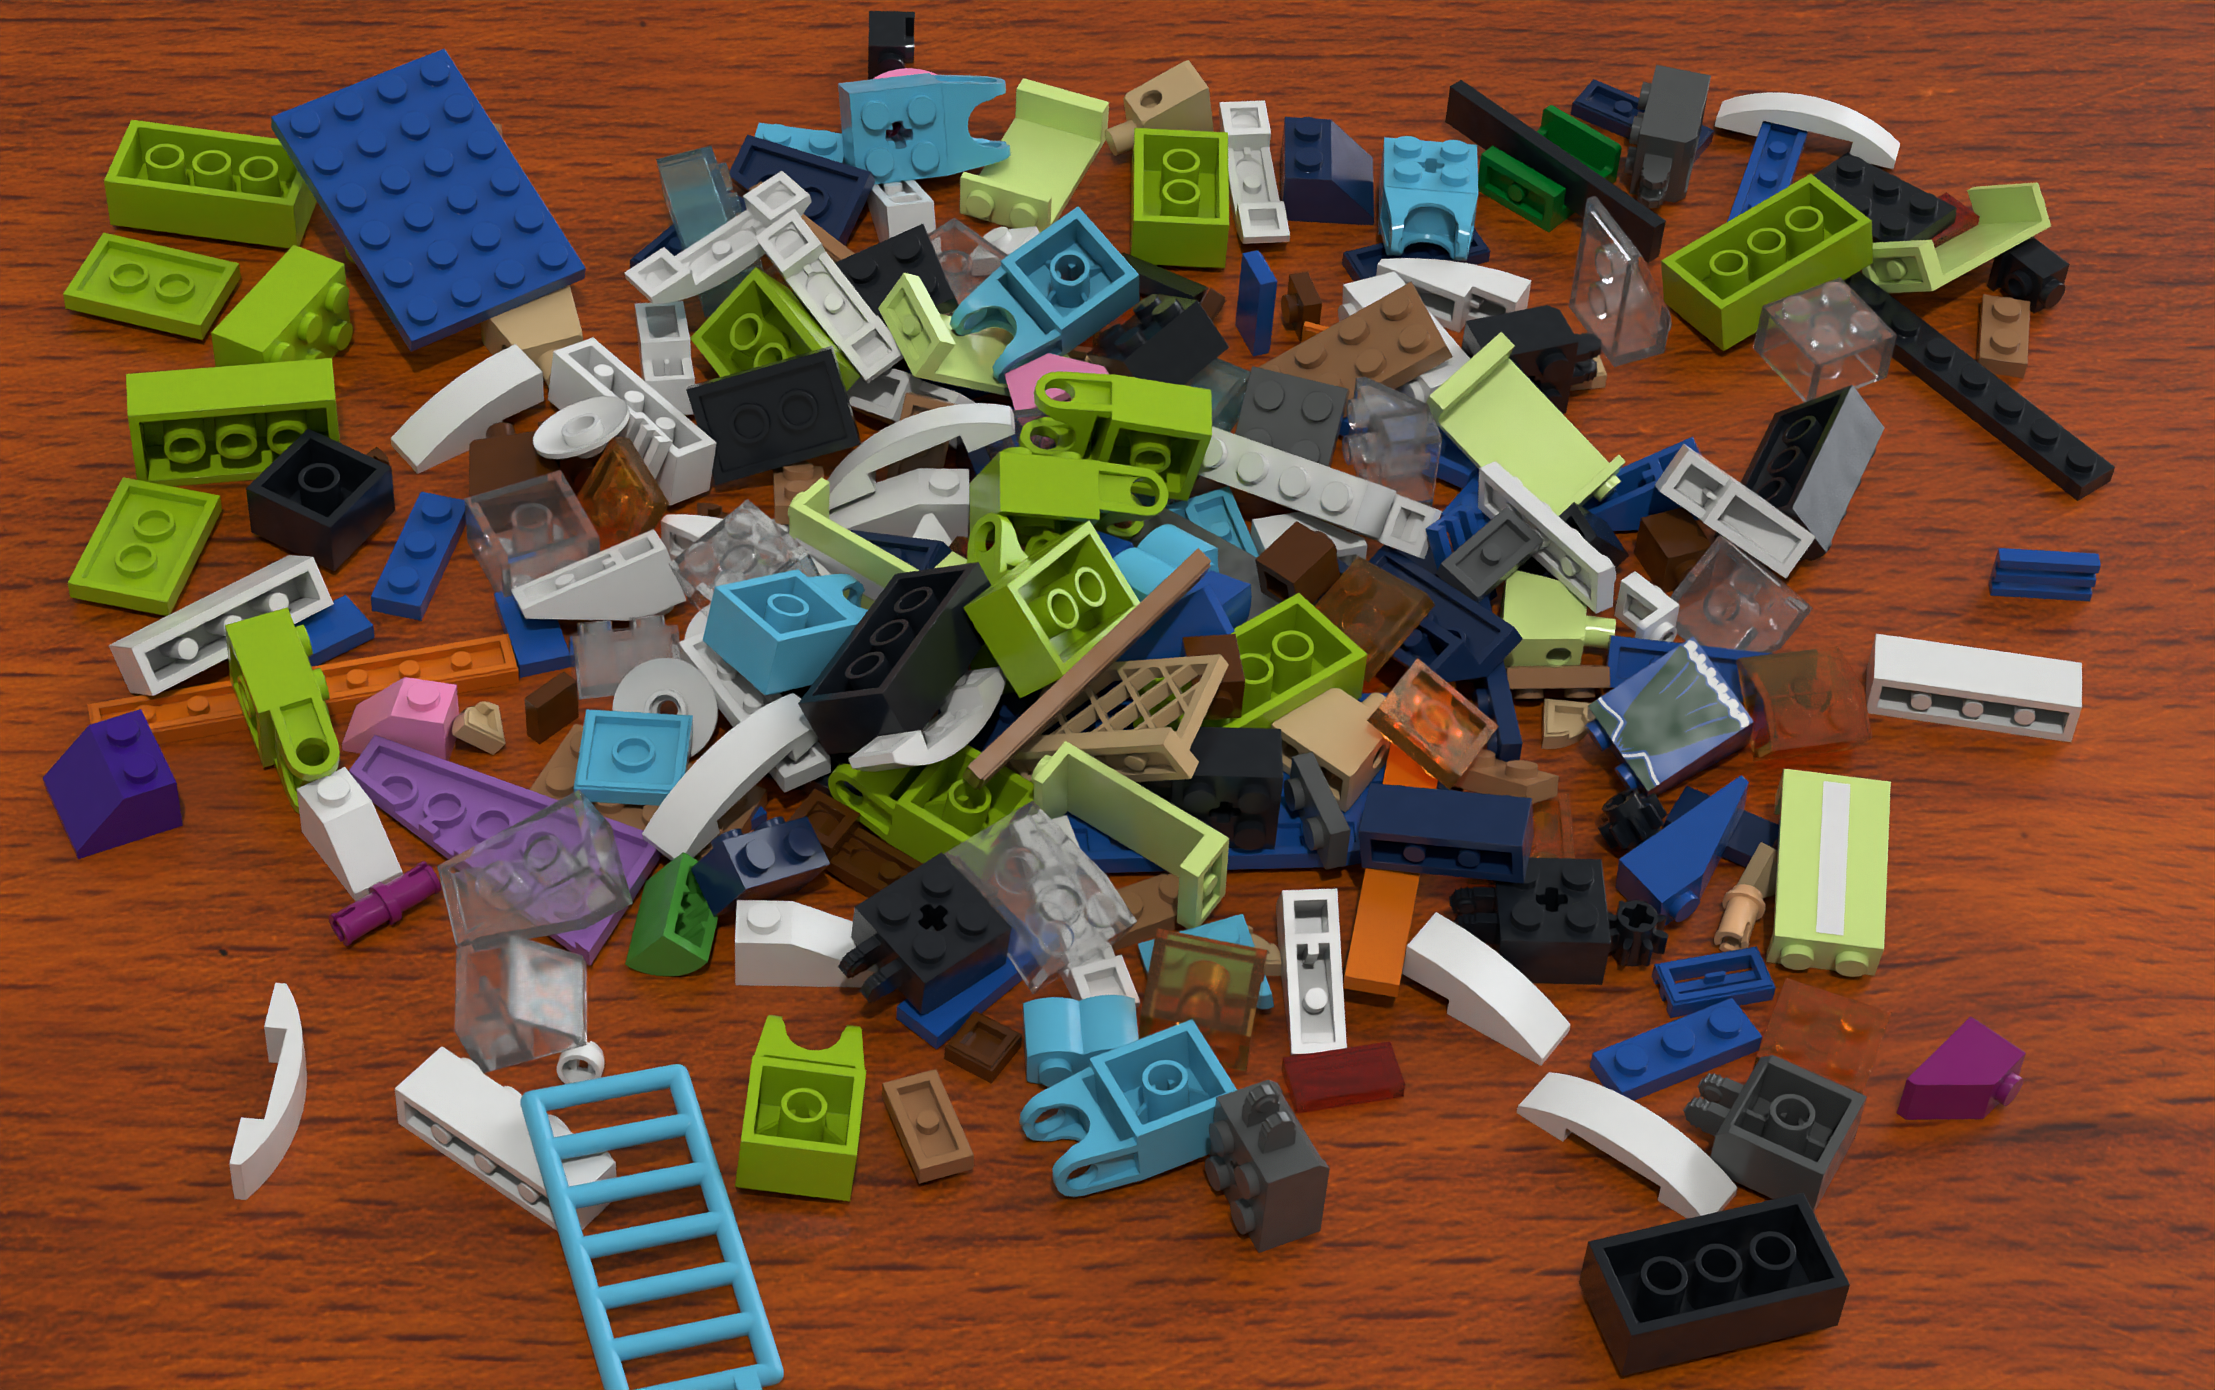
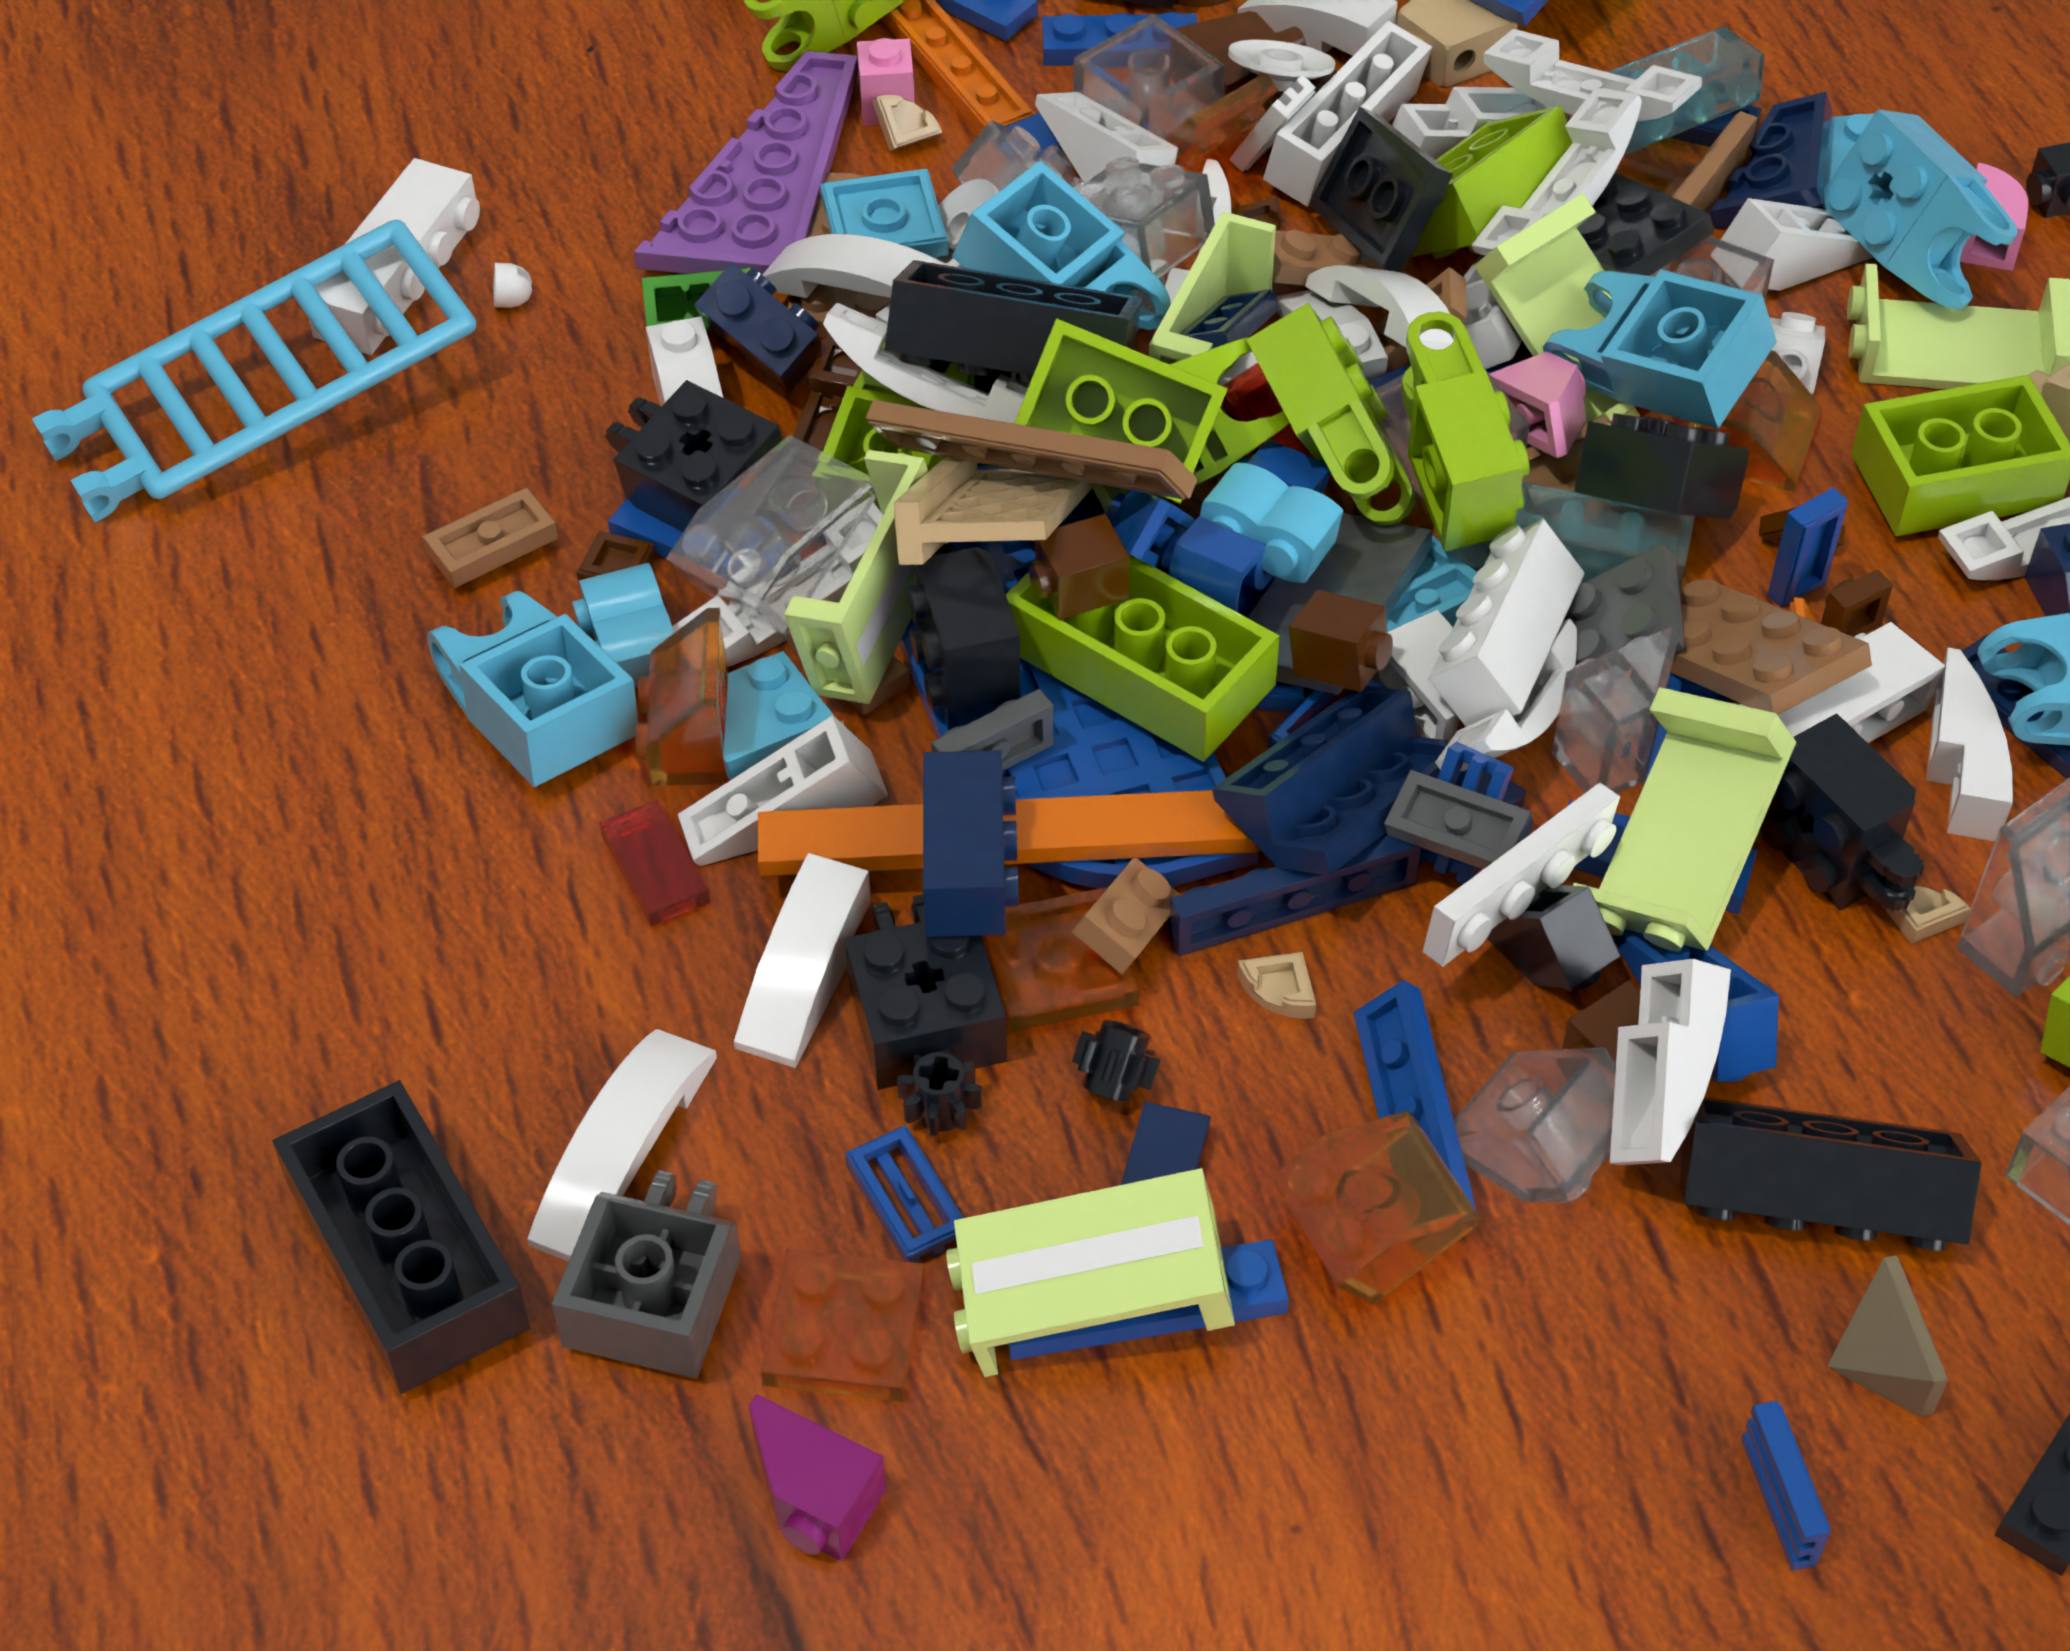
camera: 80 degrees right, 5 degrees up
white slope [229,983,307,1200] -> none
white slope [297,767,403,901] -> none
magenta pin [328,861,442,946] -> none
clear slope [437,789,633,951] -> none
clear slope [454,934,587,1073] -> none
reddish brown tile [525,672,579,744] -> none
lime brick [735,1015,867,1201] -> none
black tile [1121,252,1209,304] -> none
dark grey hinge [1205,1080,1330,1253] -> none
tan torso [1271,688,1394,812] -> none
clear orange plate [1314,556,1435,683] -> none
clear orange plate [1367,658,1499,790] -> none
yellowish green torso [1500,570,1616,666] -> none
medium nougat plate [1505,665,1610,699] -> none
slope [1585,636,1754,797] -> none
blue plate [1590,998,1762,1101] -> none
white bracket [1614,571,1680,642] -> none
blue slope [1616,775,1749,926] -> none
light nougat pin [1714,884,1765,952] -> none
white brick [1865,634,2082,742] -> none
none -> dark tan slope [1827,1255,1948,1417]

